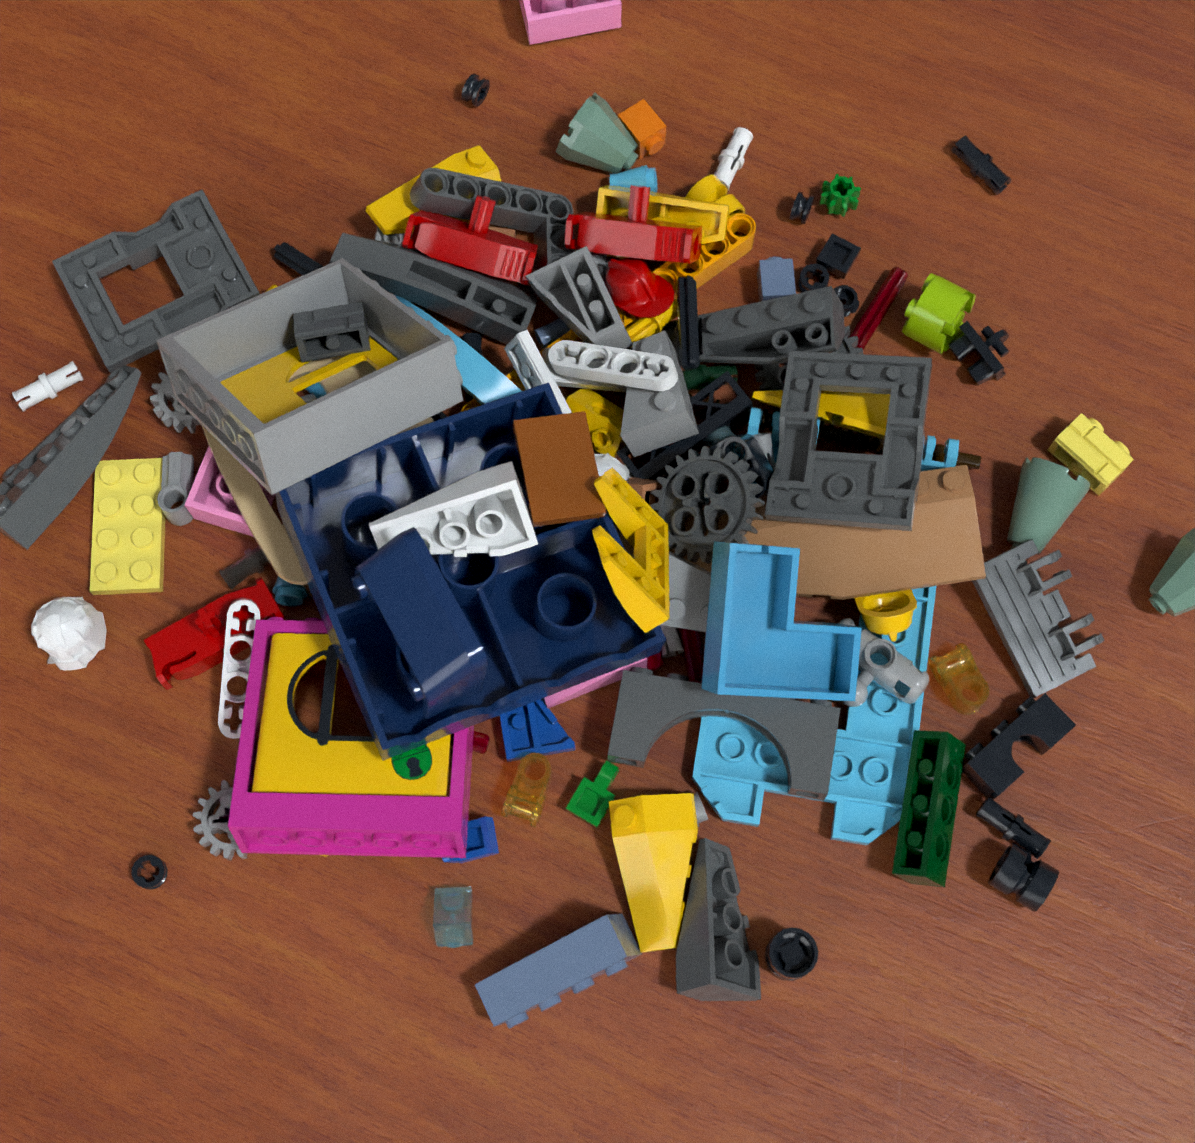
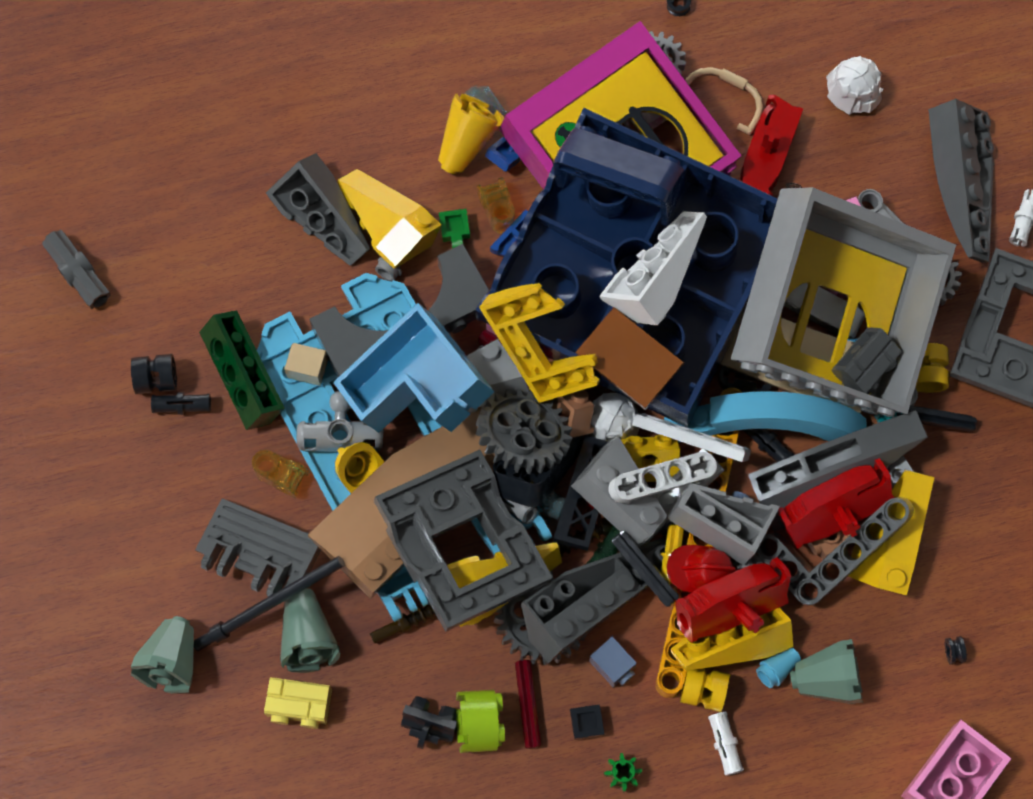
camera: 140 degrees right, 0 degrees up
light yellow plate [90,458,165,595] -> none
white beam [218,598,260,739] -> none
sand blue wedge [474,914,642,1029] -> none
orange brick [617,99,666,160] -> none
black wheel [764,927,819,981] -> none
black bush [789,191,815,225] -> none
black bush [798,264,830,293] -> none
black plate [834,285,859,317] -> none
black arch [962,693,1076,800] -> none
none -> dark grey piece [42,230,111,309]
none -> black bar [193,556,345,651]
none -> tan panel [284,343,328,386]
none -> yellow cone [438,94,504,174]
none -> tan piece [685,67,763,135]

